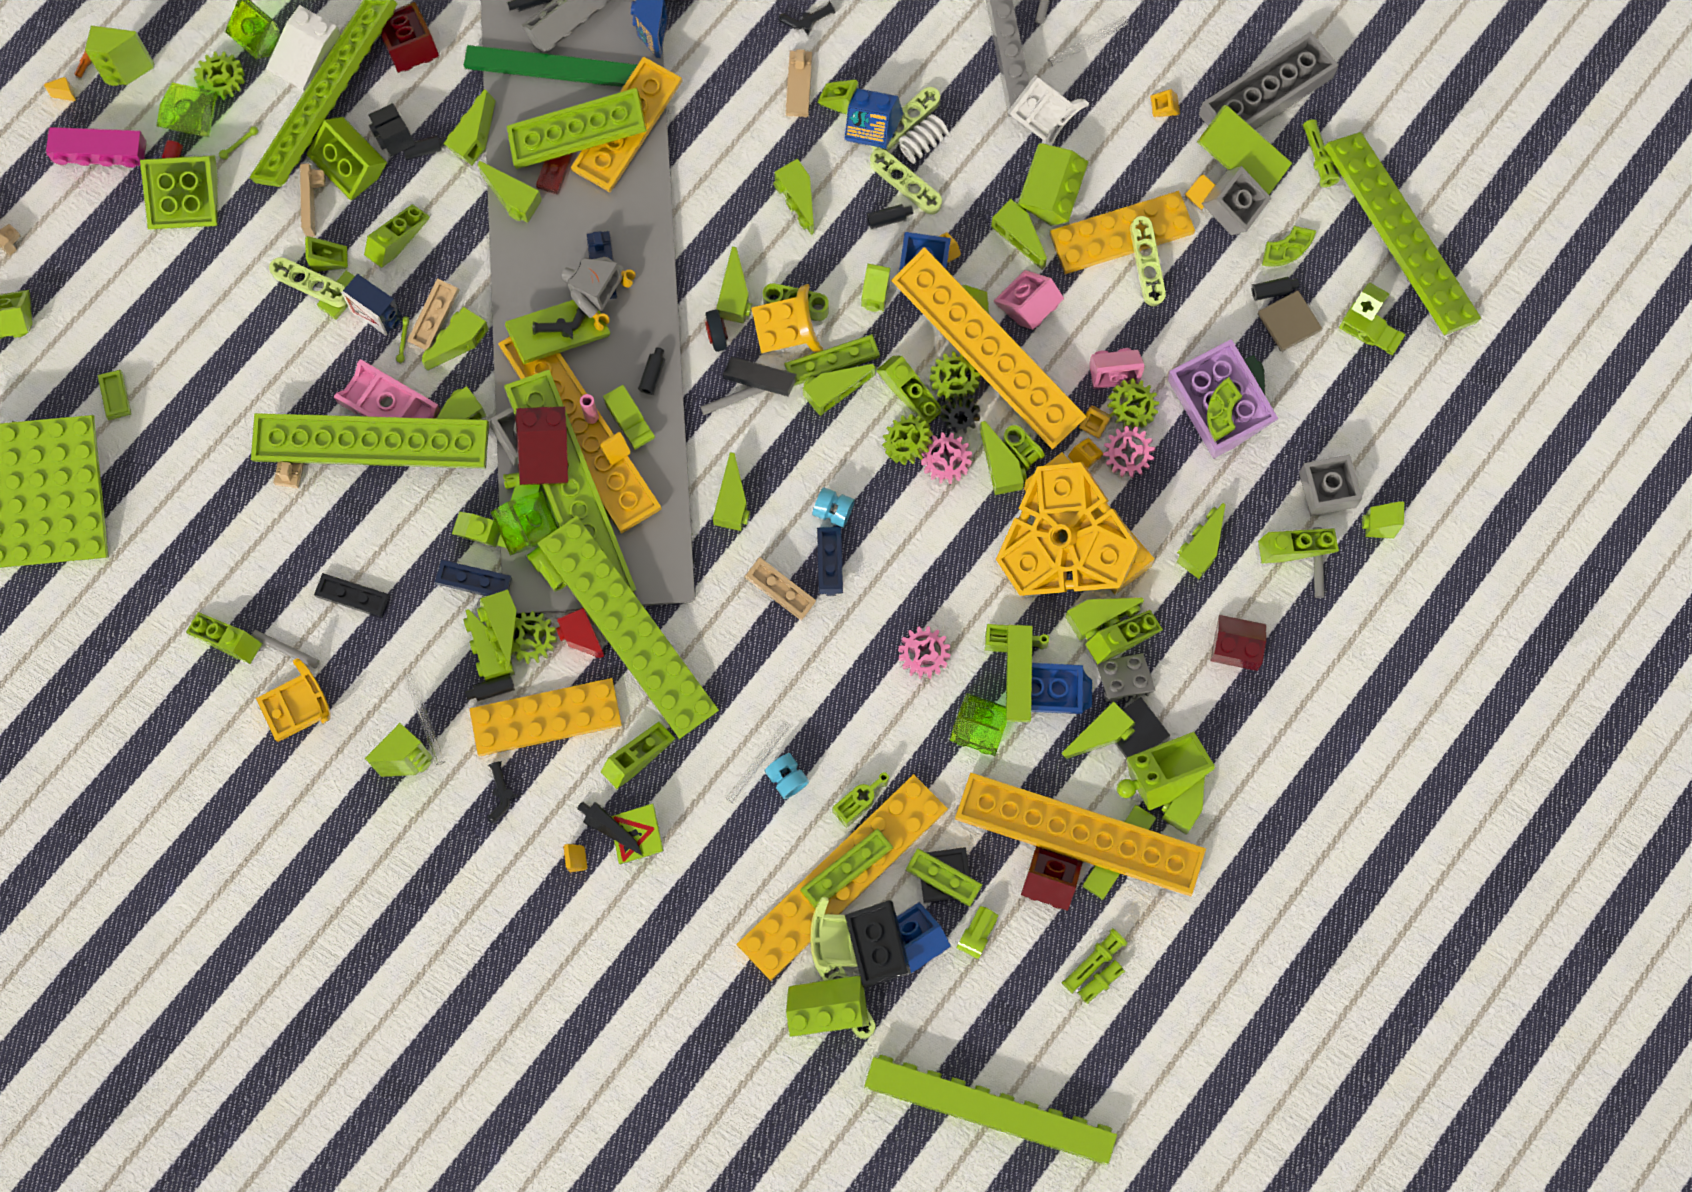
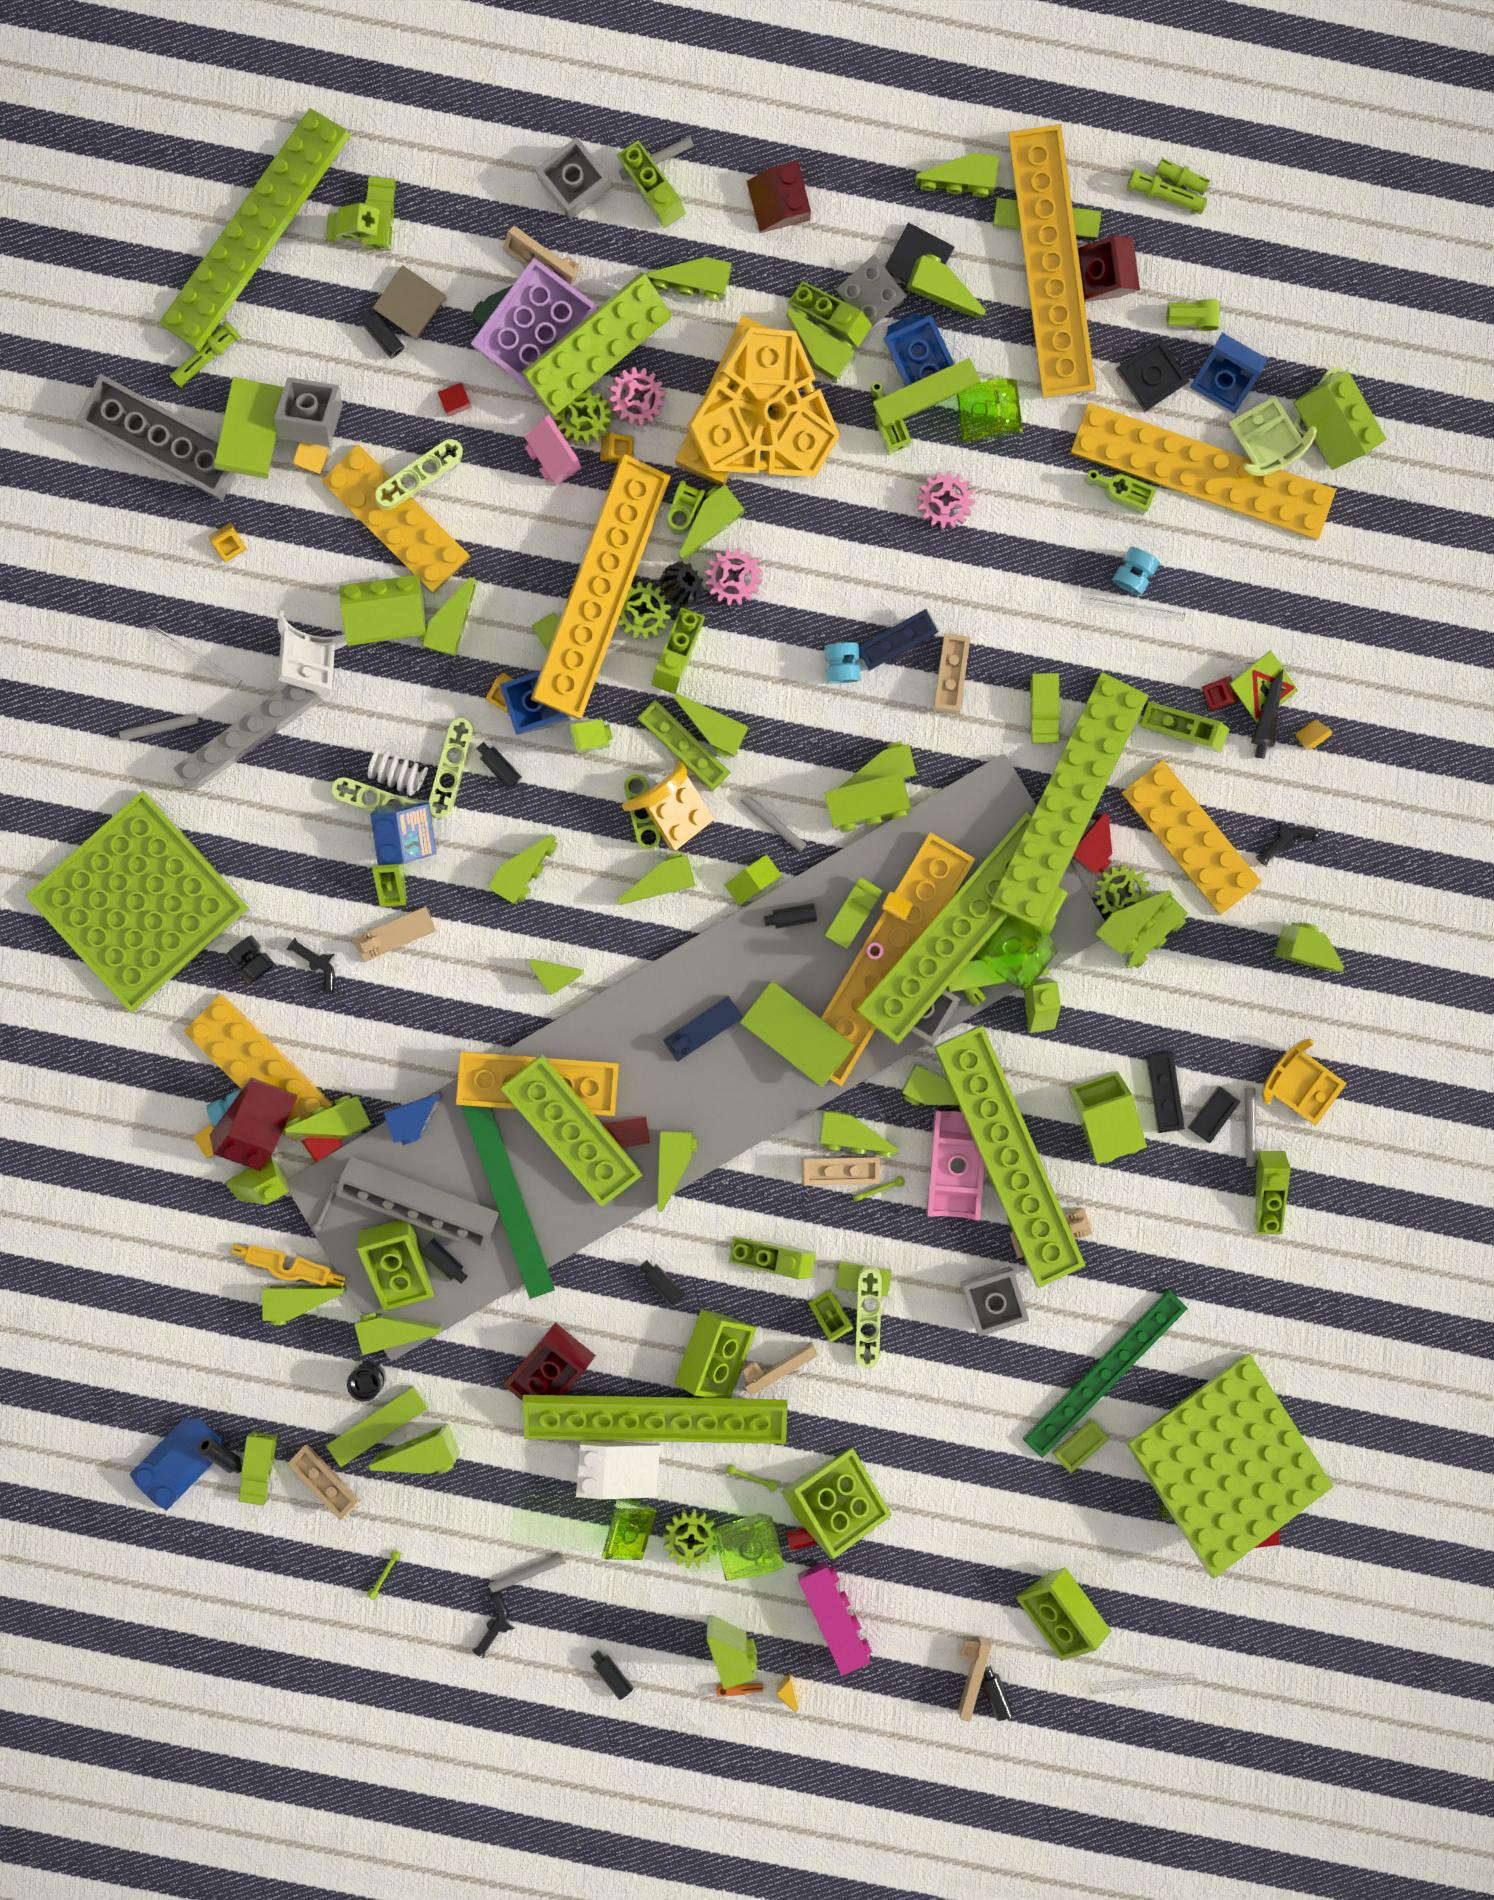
camera: 115 degrees left, 15 degrees up
dark blue piece [341,273,402,336] -> none
black piece [368,103,415,157] -> none
clear piece [404,673,445,765] -> none
dark blue hinge [435,560,512,596] -> none
lime slope [444,89,496,166] -> none
black cylinder [465,674,515,701] -> none
dark red slope [515,406,568,485] -> none
black piece [532,308,586,340] -> none
light grey torso [562,257,636,331] -> none
black wheel [704,310,728,352] -> none
black tile [723,356,797,397] -> none
lime tile [800,828,893,909] -> none
black tile [845,900,911,988] -> none
lime brick [864,1054,1117,1165] -> none
lime gear [882,414,933,465] -> none
lime tile [905,848,983,907] -> none
bright pink slope [994,270,1064,330] -> none
yellow slope [1068,438,1103,469] -> none
lime slope [1117,732,1215,810] -> none
lime tile [1207,377,1242,442] -> none
lime tile [1262,226,1316,267] -> none
lime slope [1362,501,1404,539] -> none
none -> red slope [438,382,472,417]
none -> tan hinge [503,226,580,287]
none -> lime plate [521,272,673,416]
none -> lime slope [530,959,584,996]
none -> lime slope [724,854,782,906]
none -> lime slope [824,773,912,833]
none -> light grey brick [960,1266,1029,1337]
none -> green tile [1022,1289,1188,1458]
none -> lime piece [1030,673,1059,743]
none -> lime slope [1069,1071,1147,1164]
none -> black tile [1187,1086,1241,1144]
none -> red slope [1201,676,1240,711]

